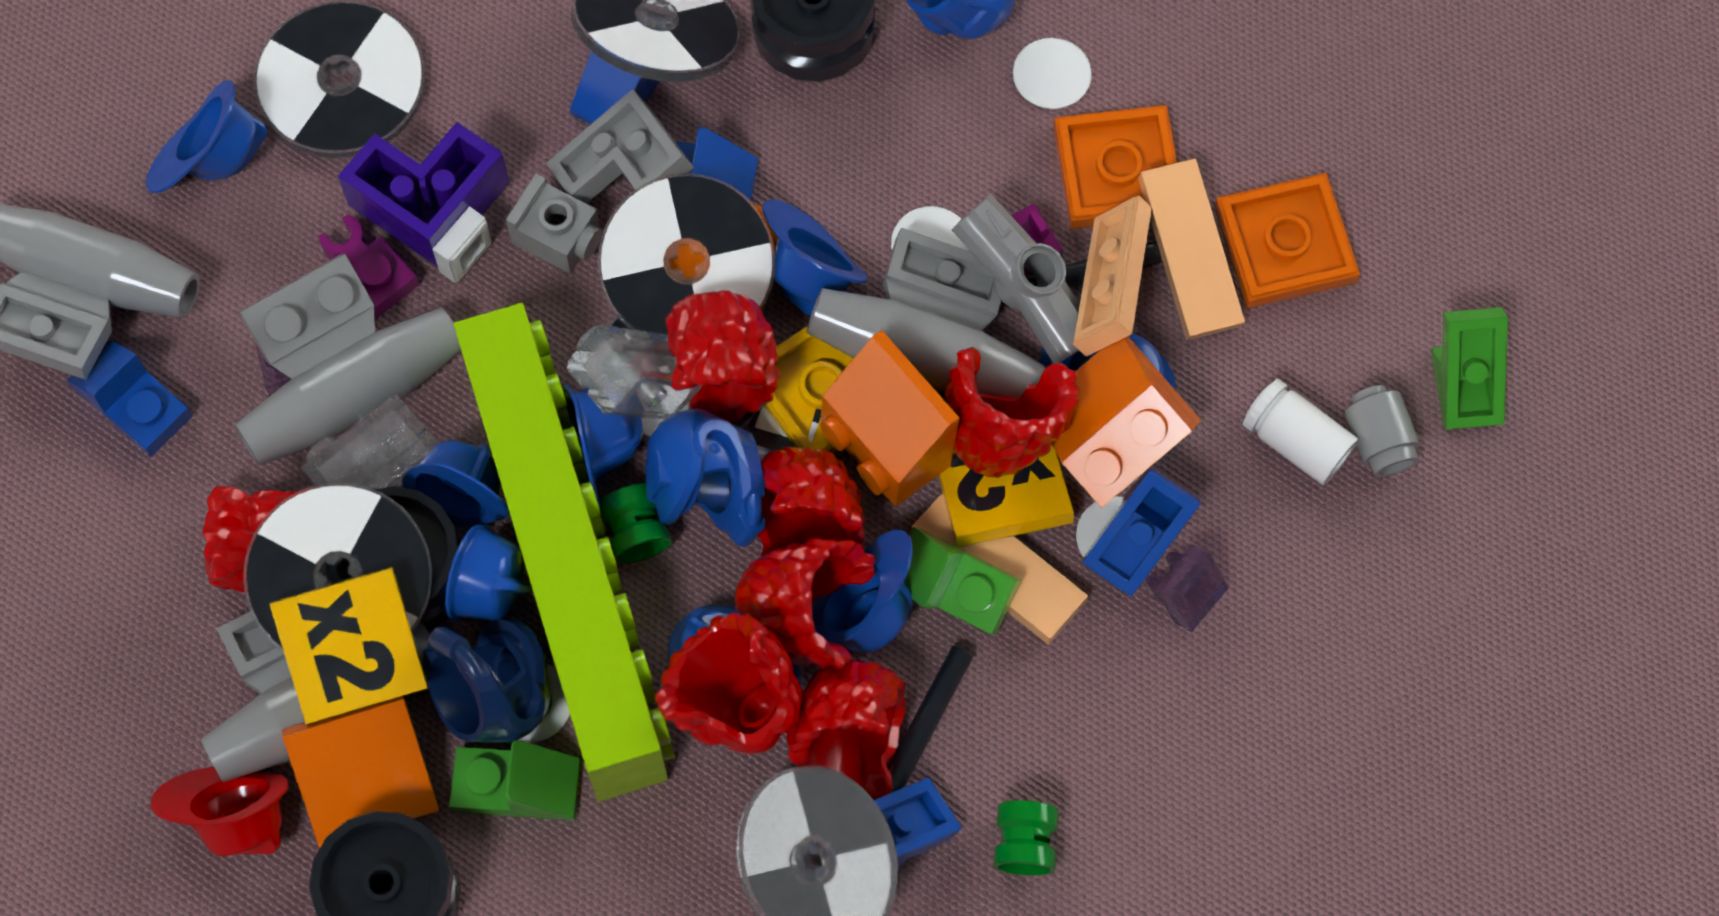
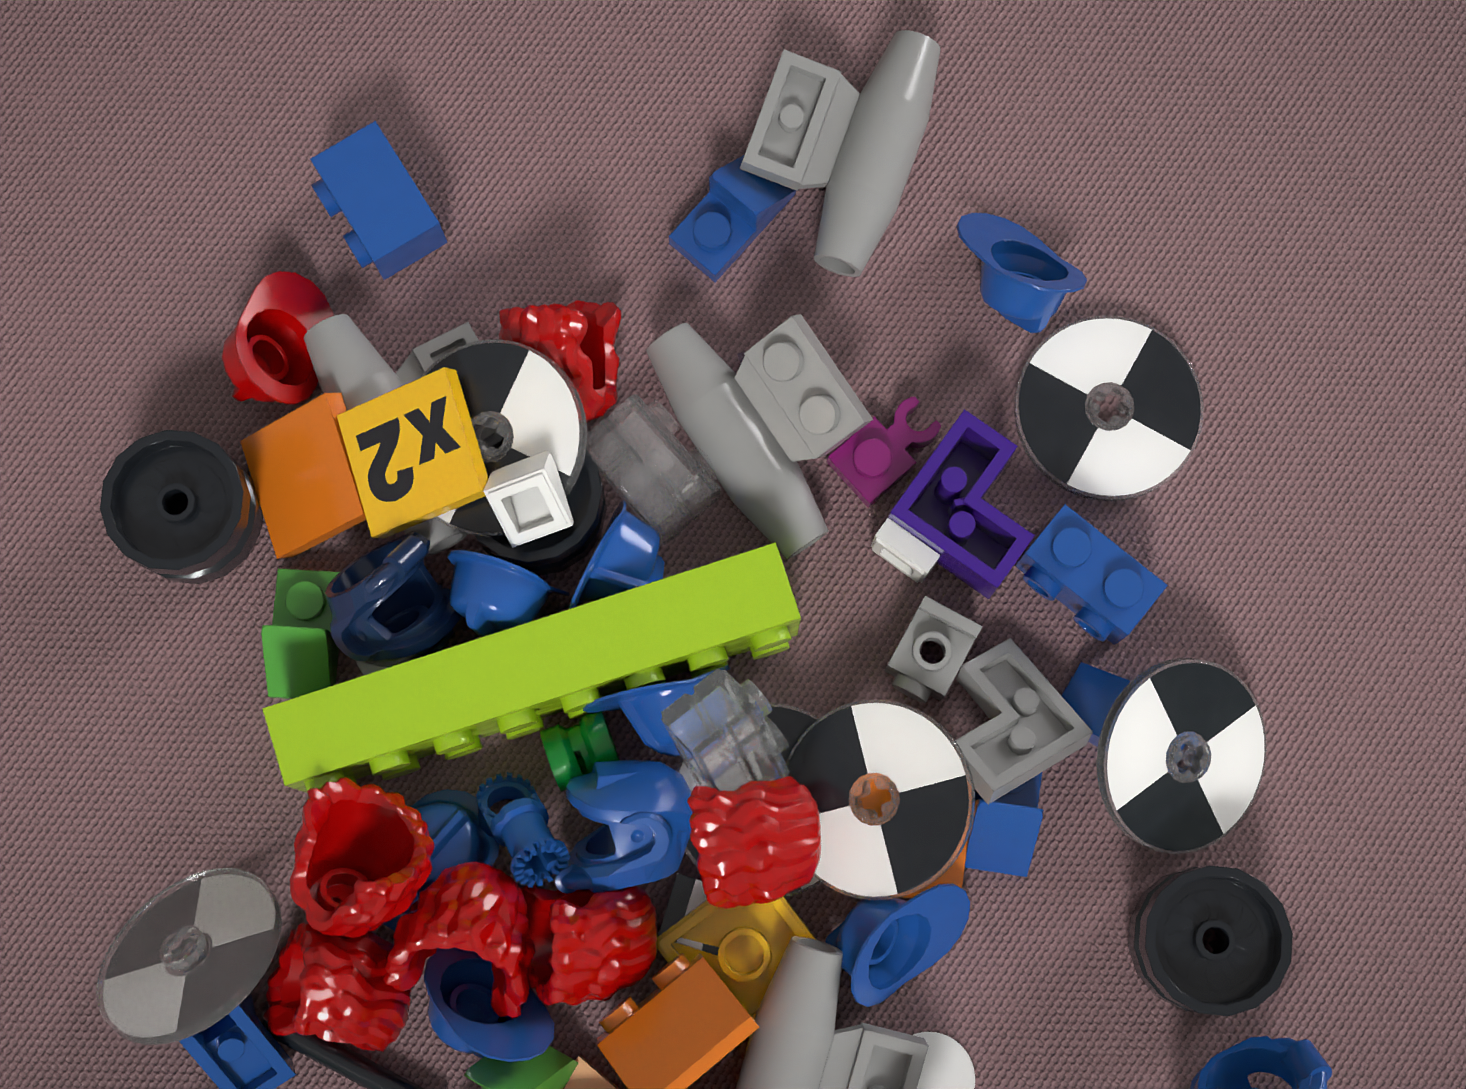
camera: 90 degrees right, 10 degrees up
none -> blue brick [310,121,448,280]
none -> blue connector [476,772,570,888]
none -> white slope [483,451,574,548]
none -> blue brick [1015,504,1168,645]

